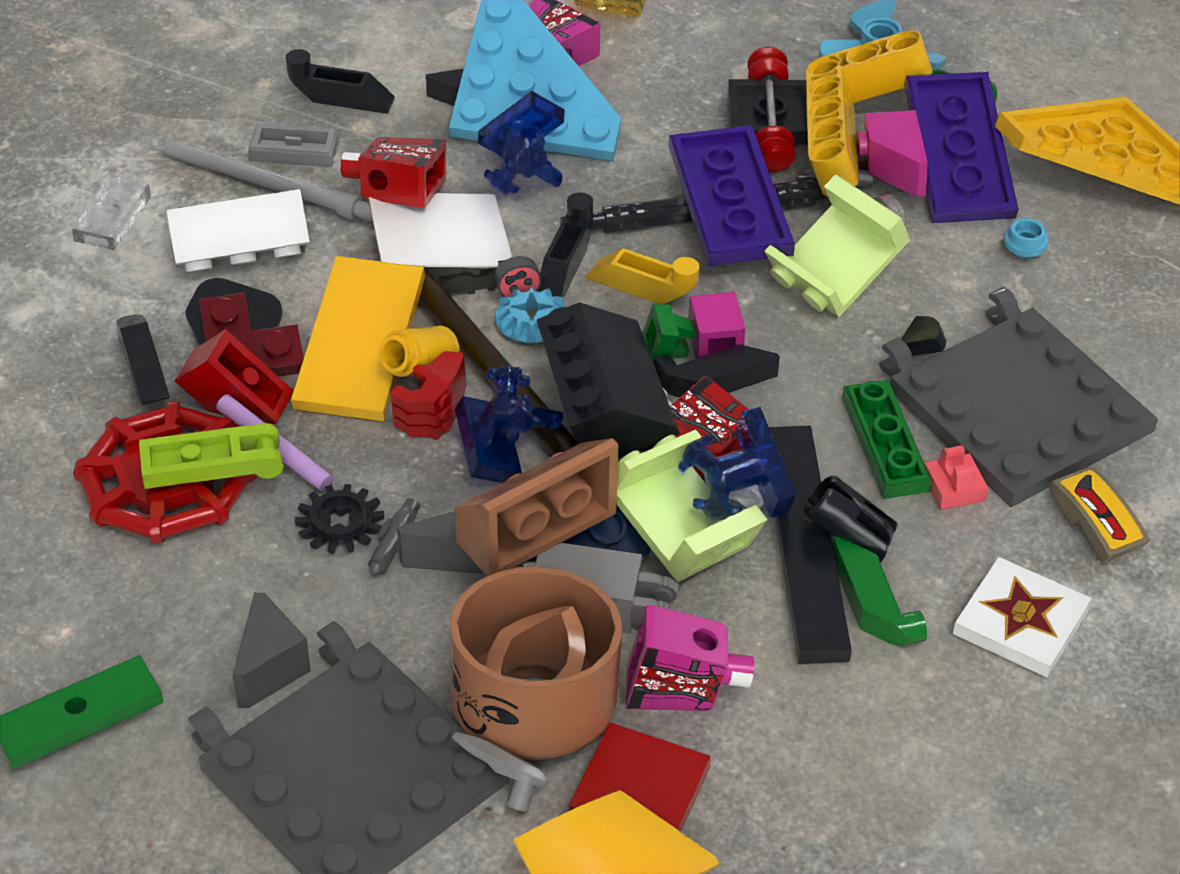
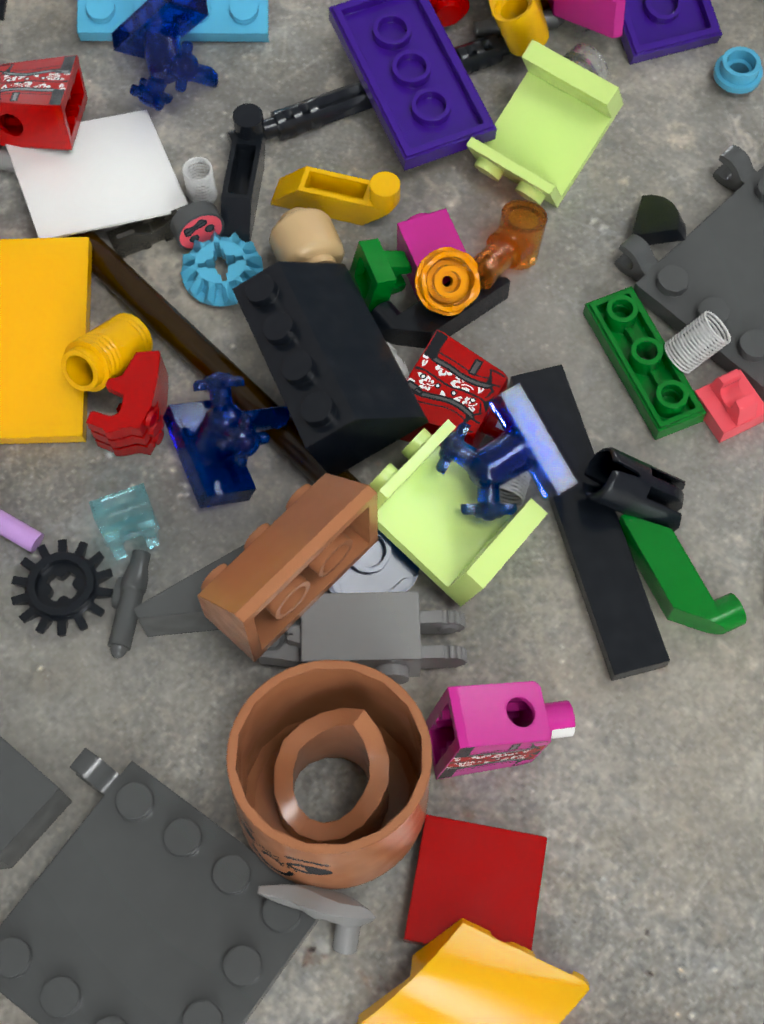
camera: 10 degrees left, 20 degrees up
none -> clear light blue tile [89,483,160,561]
none -> white piece [182,157,217,203]
none -> tan head [269,207,345,264]
none -> light orange plate [414,247,481,316]
none -> clear orange pin [474,200,548,290]
none -> white piece [664,311,731,374]

